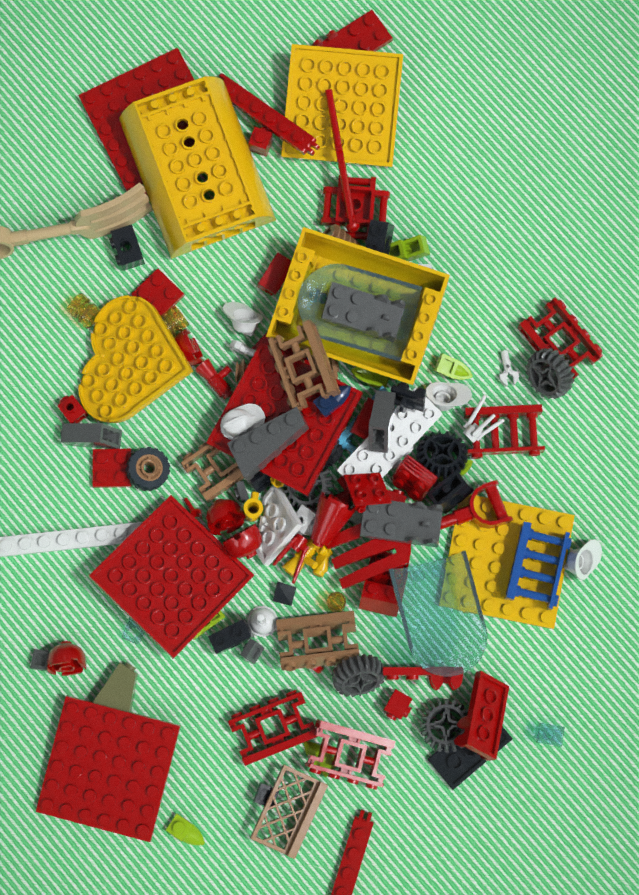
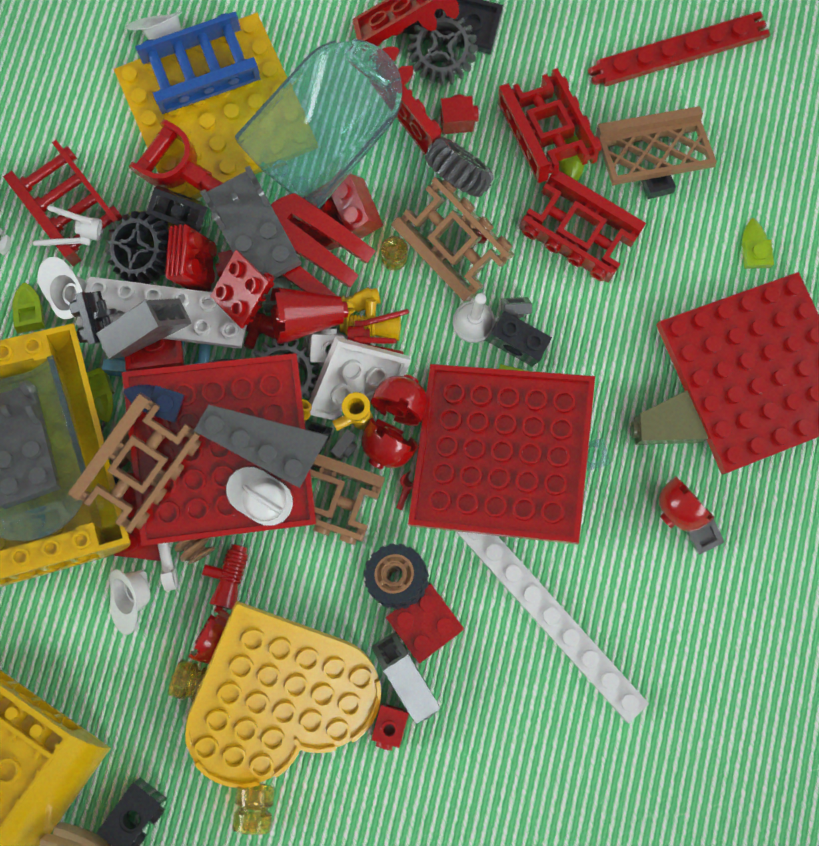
camera: 135 degrees left, 0 degrees up
red plate [131,269,185,318] -> none
red hinge [256,252,291,296] -> none
black slope [273,582,296,606] -> none

